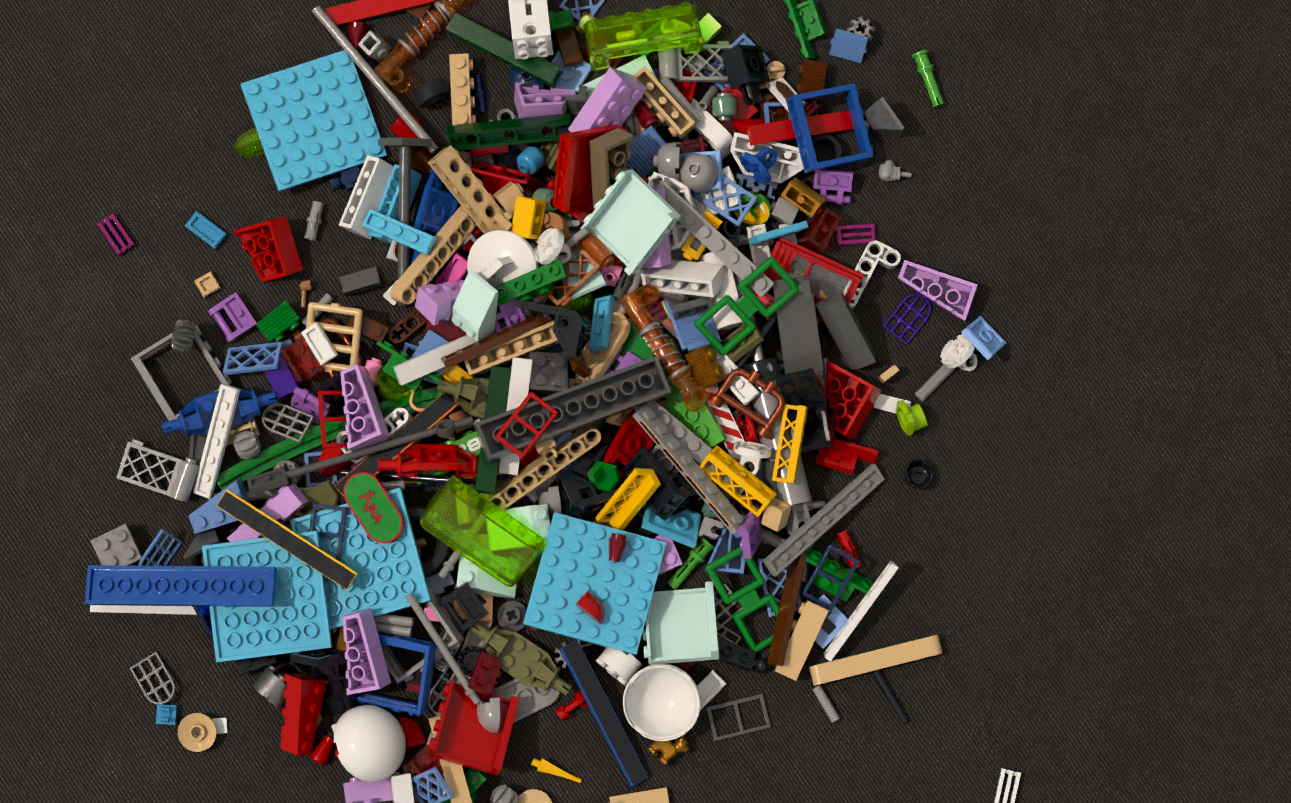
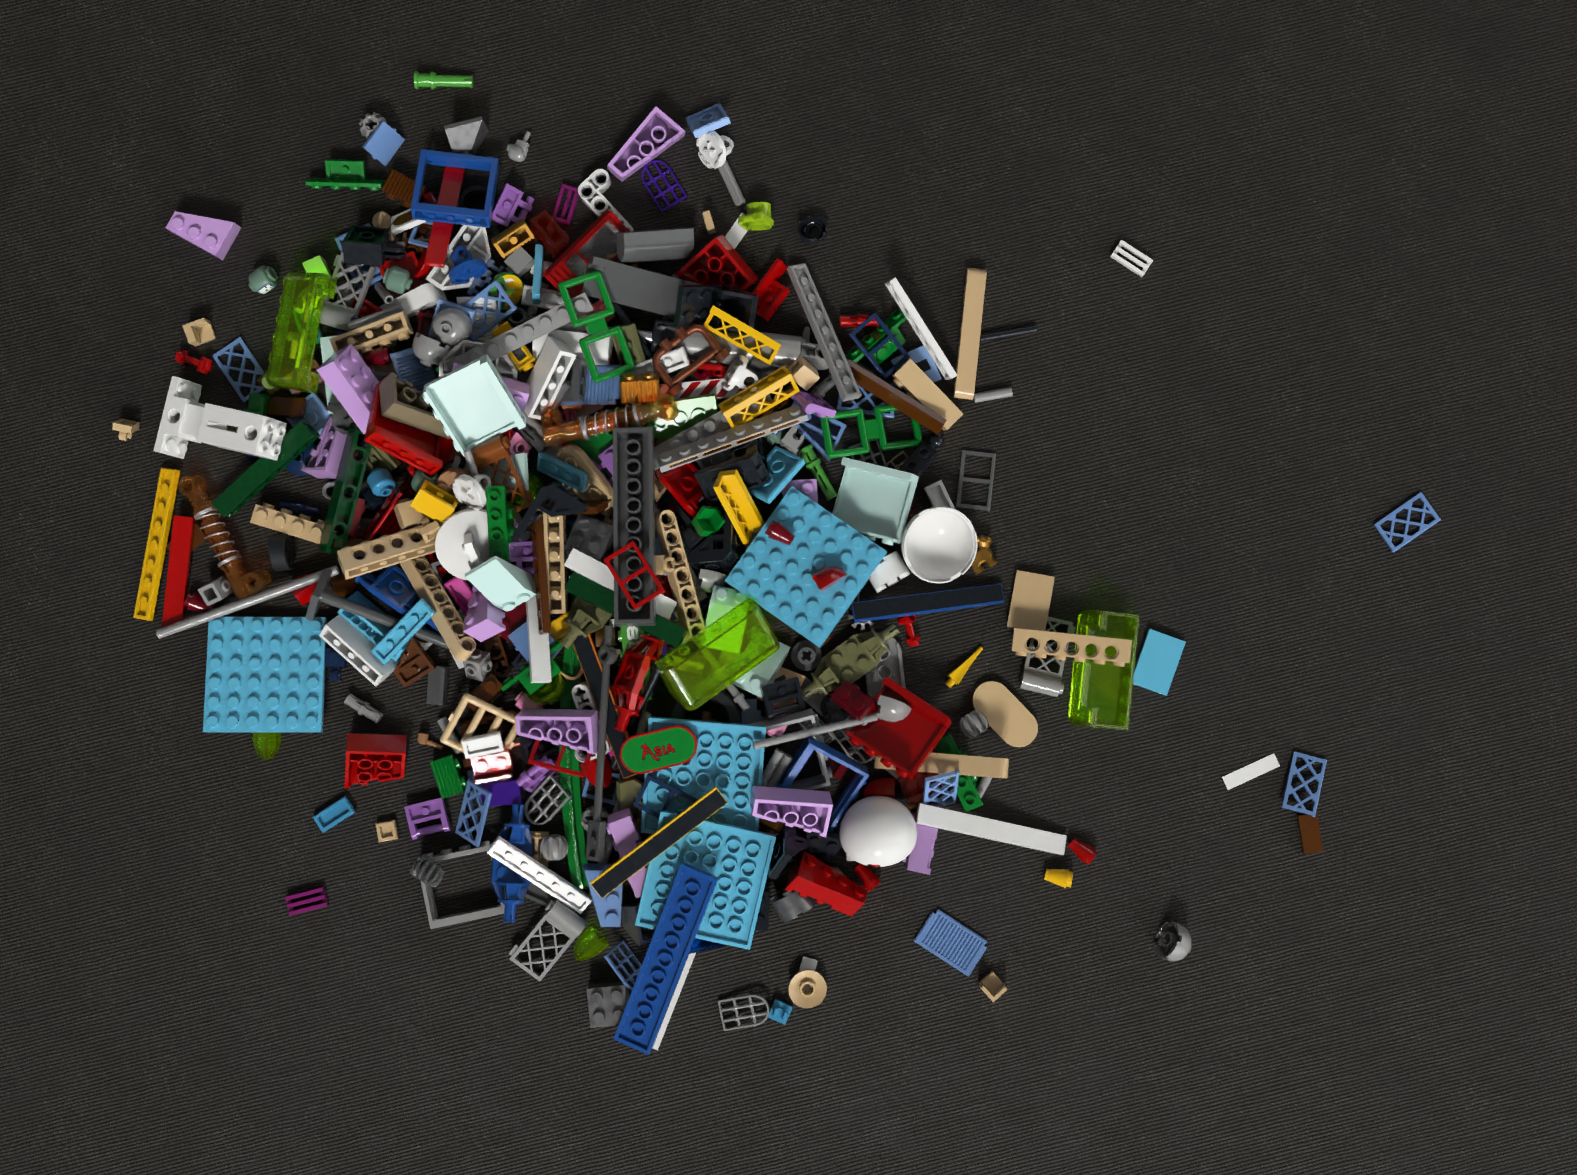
camera: 65 degrees left, 5 degrees up
none -> reddish brown wing [393,637,437,687]
none -> light grey brick [463,649,493,682]
none -> clear neon green brick [574,926,609,961]

